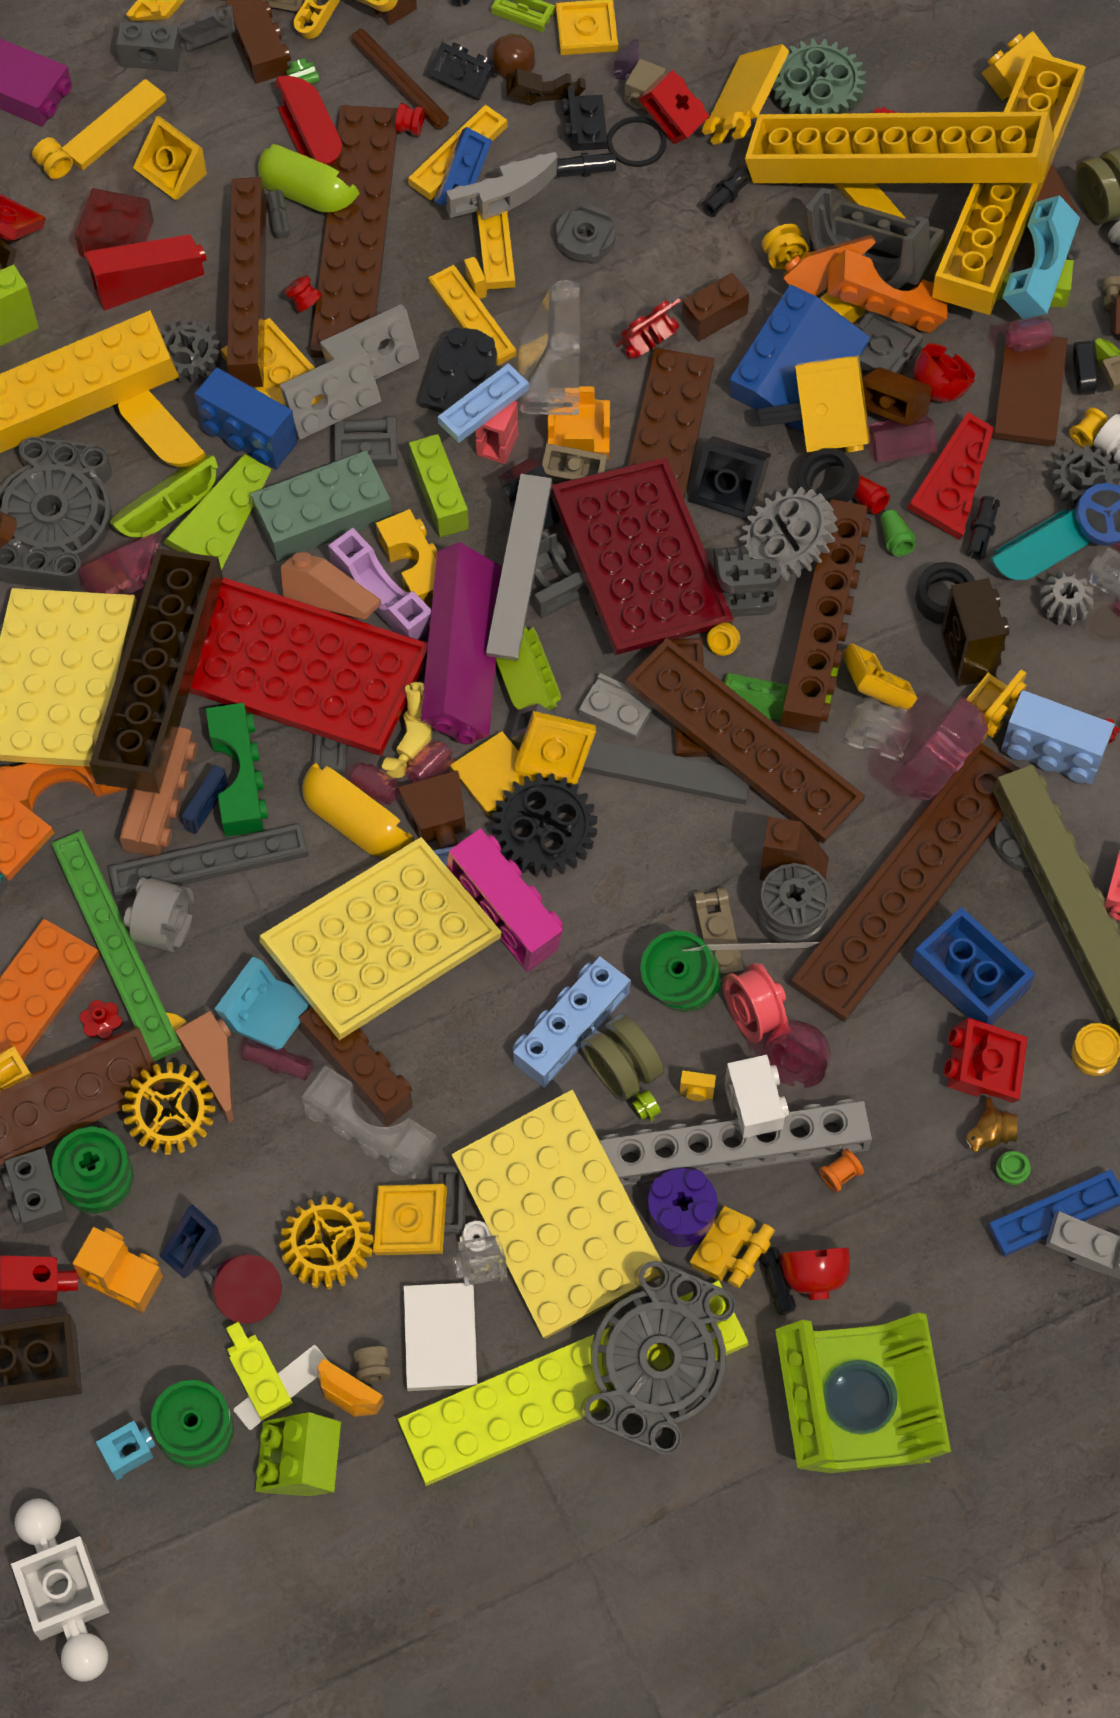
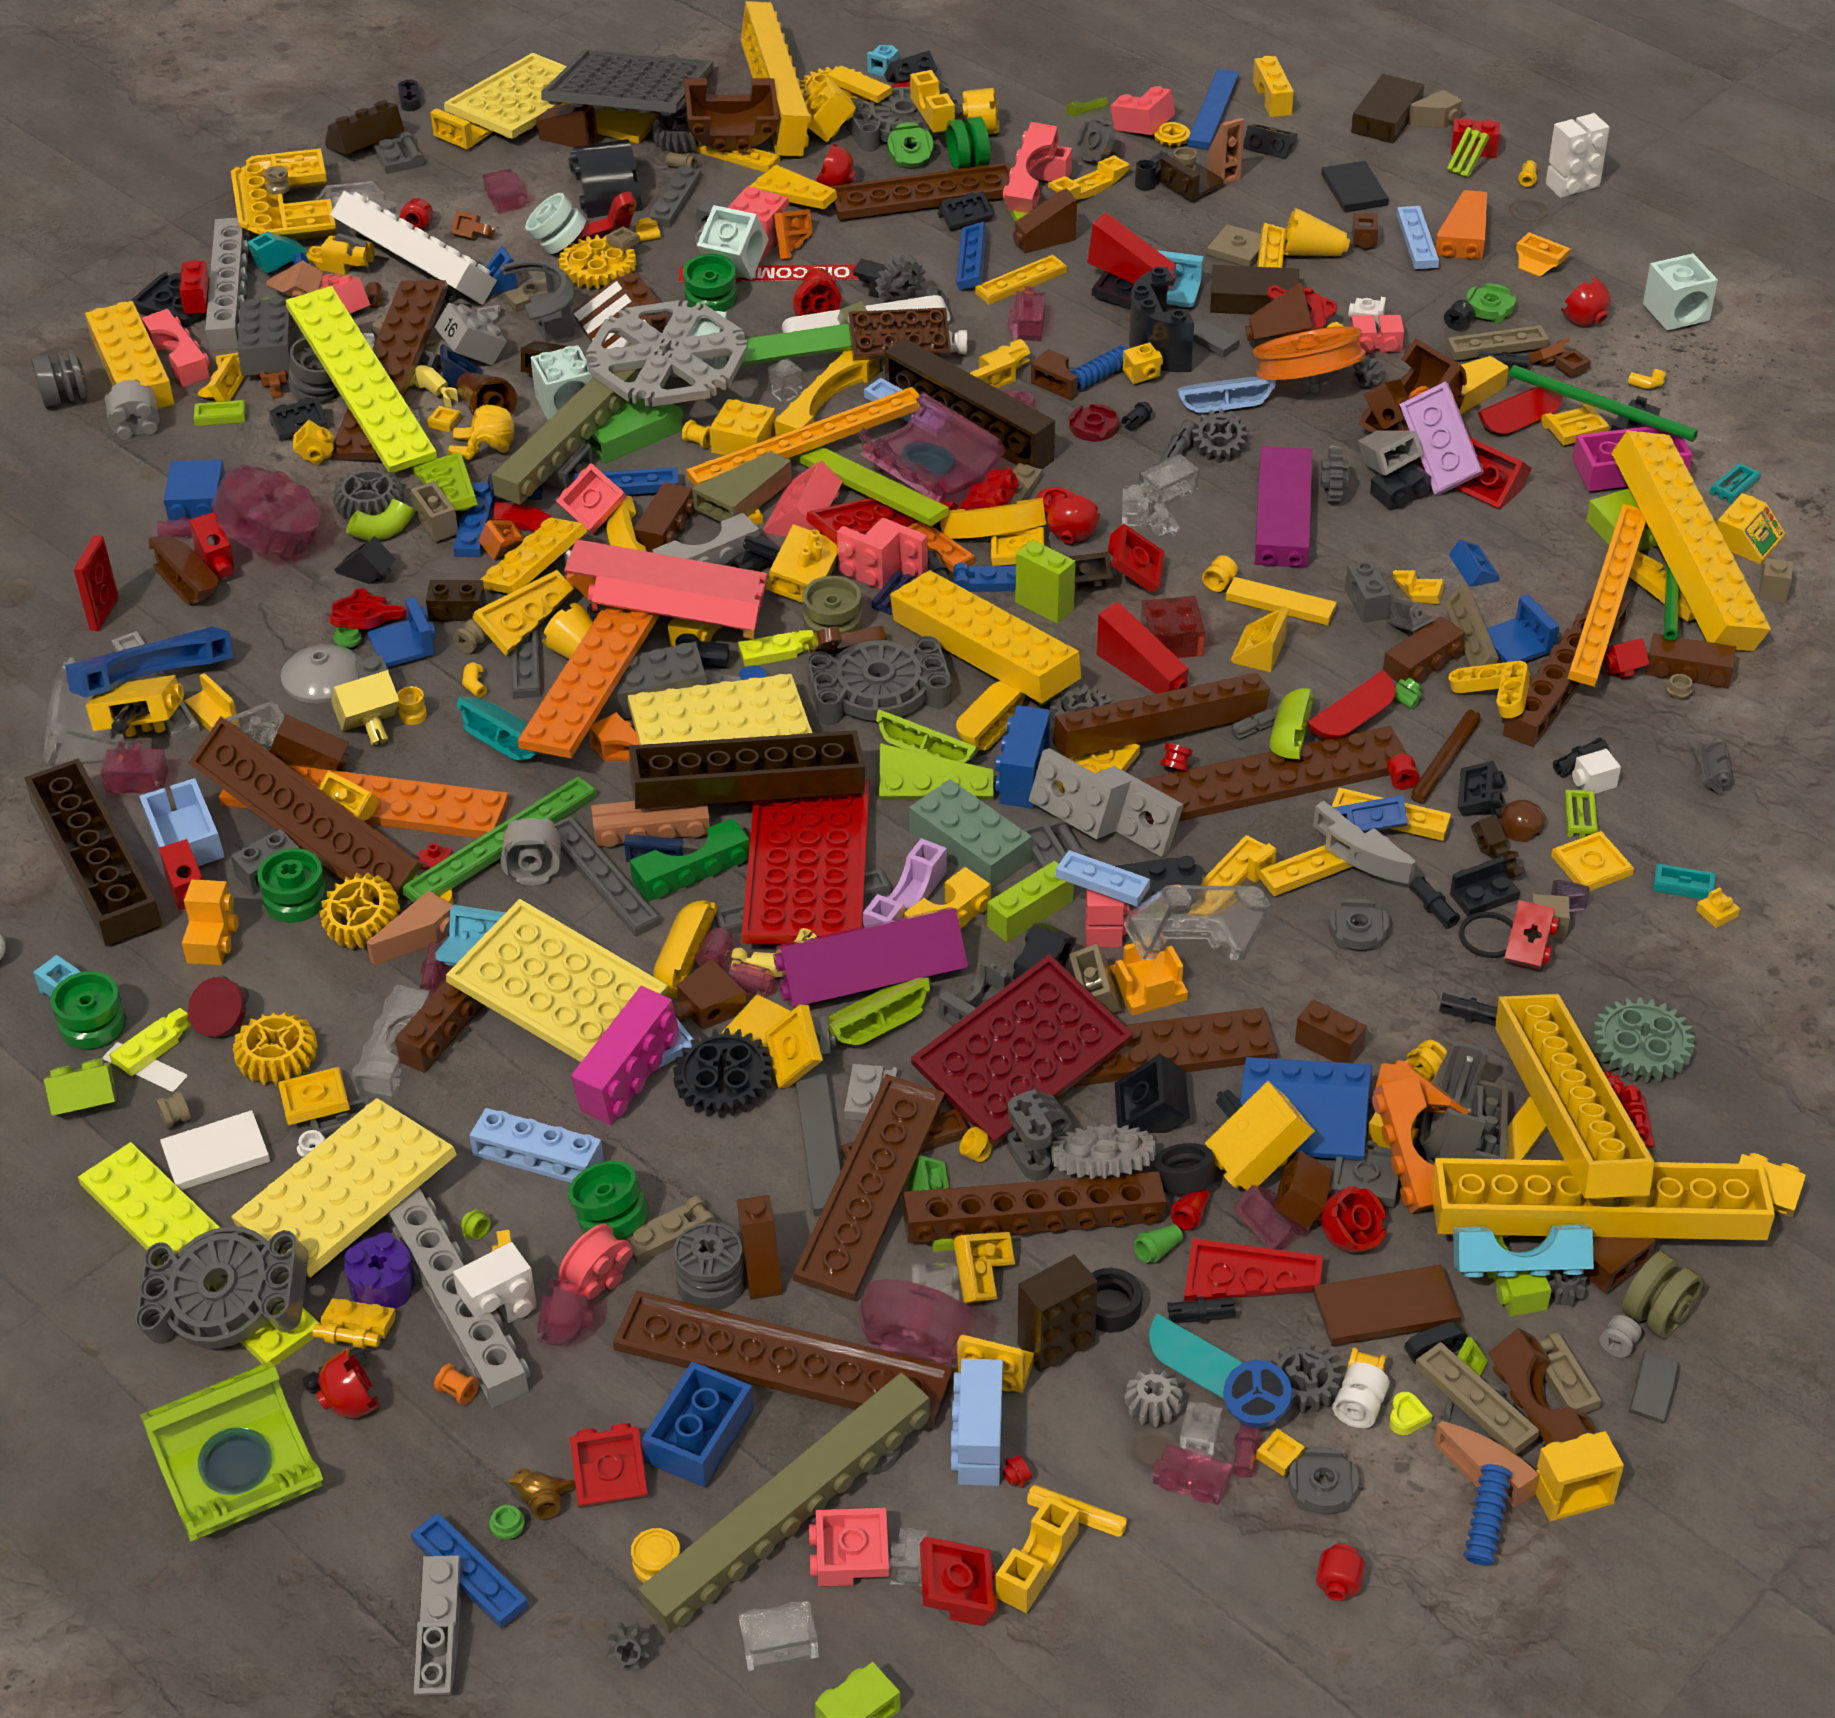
camera: 70 degrees right, 20 degrees down
clear pink slope [78,531,161,595] -> none
dark blue slope [160,1205,222,1278] -> none
nougat slope [281,552,381,620] -> none
light orange slope [317,1358,384,1417] -> none
clear brick [453,1235,507,1286] -> none
light grey tile [486,474,552,661] -> none
olive wheel [581,1014,664,1102] -> none
red hinge [616,298,681,359] -> none
white sticker [683,942,821,951] -> none
yellow tile [702,44,789,145] -> none
clear pink brick [1006,317,1053,352] -> none

